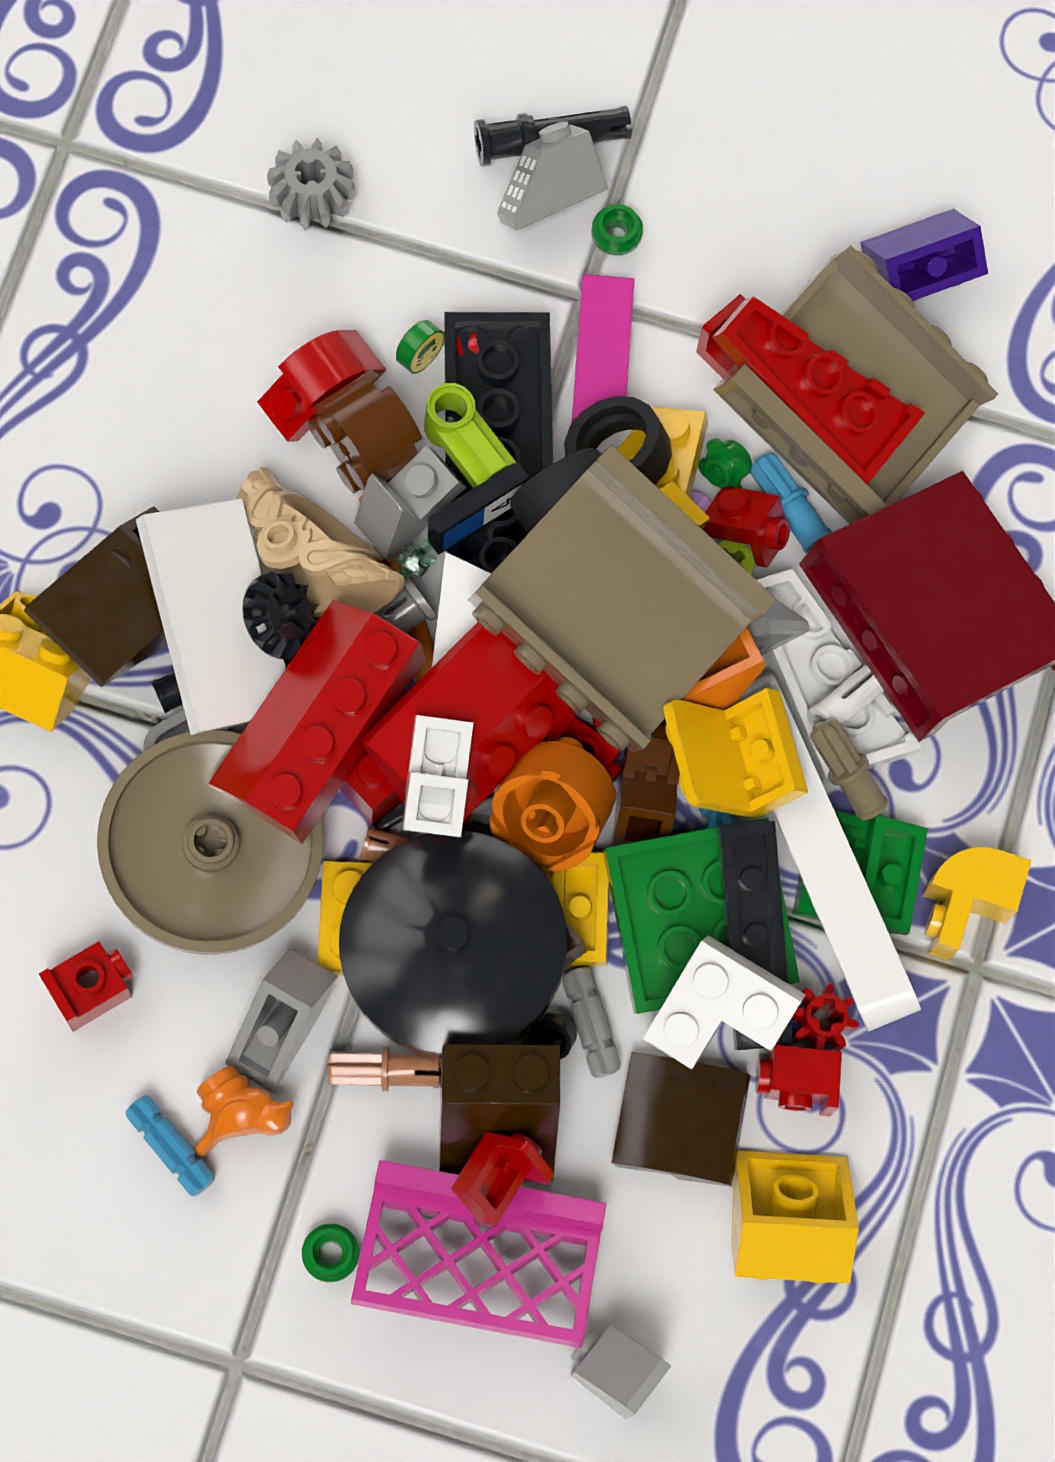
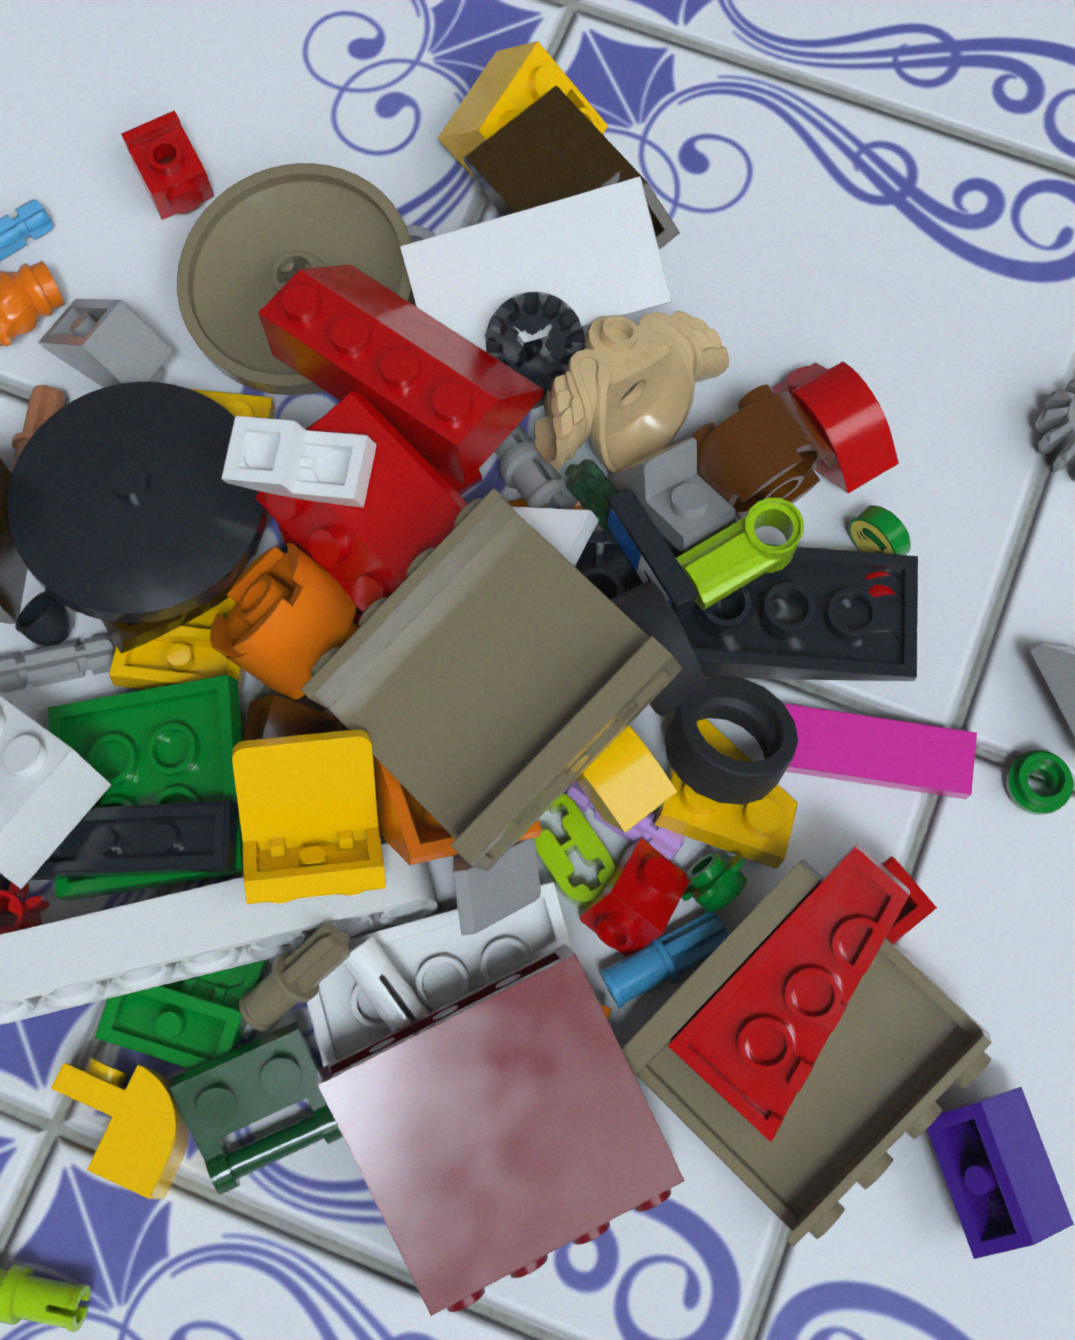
camera: 105 degrees right, 0 degrees up
none -> dark green plate [170,1021,343,1195]

